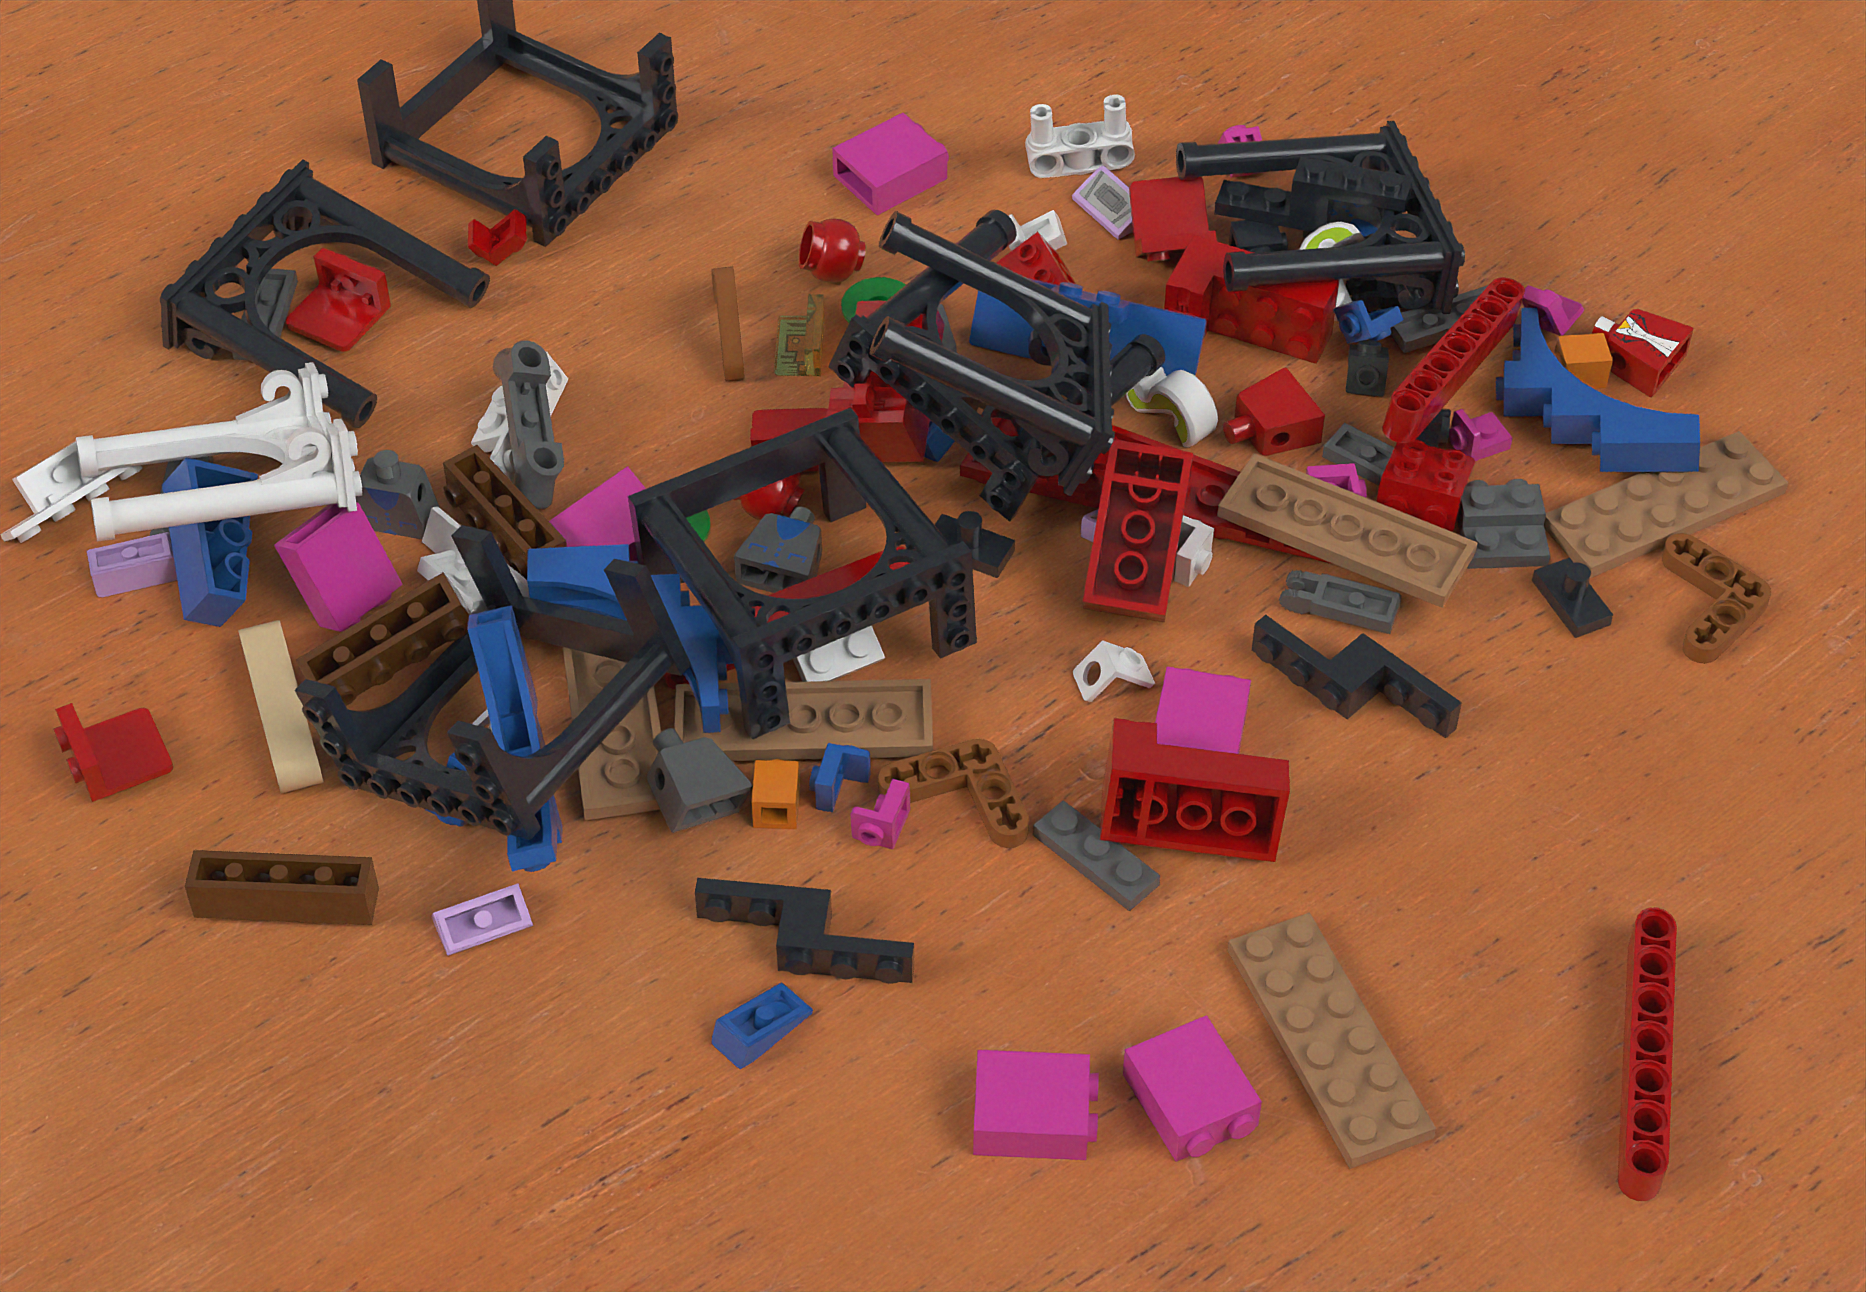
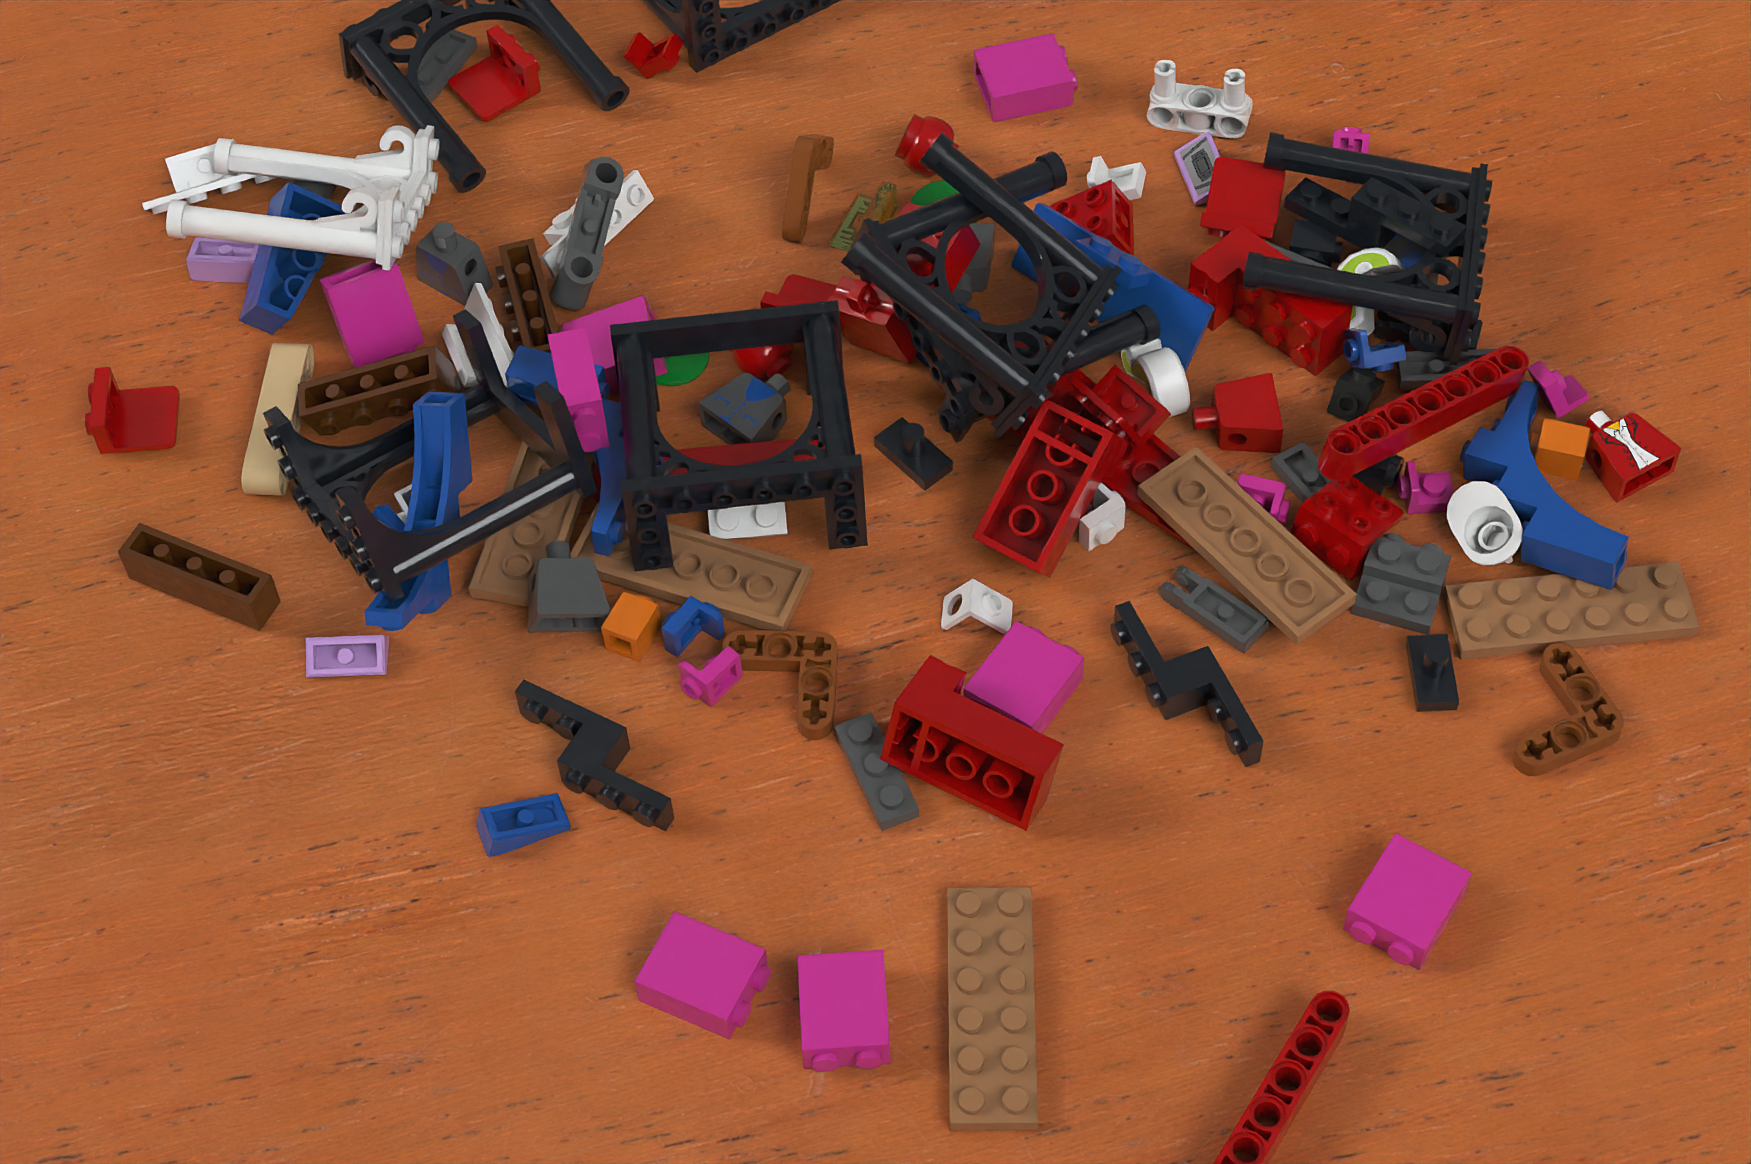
camera: 25 degrees right, 5 degrees up
none -> dark pink brick [548,327,610,452]
none -> red bracket [1068,365,1171,448]
none -> dark pink brick [1343,833,1472,970]
none -> white piece [1447,481,1523,566]

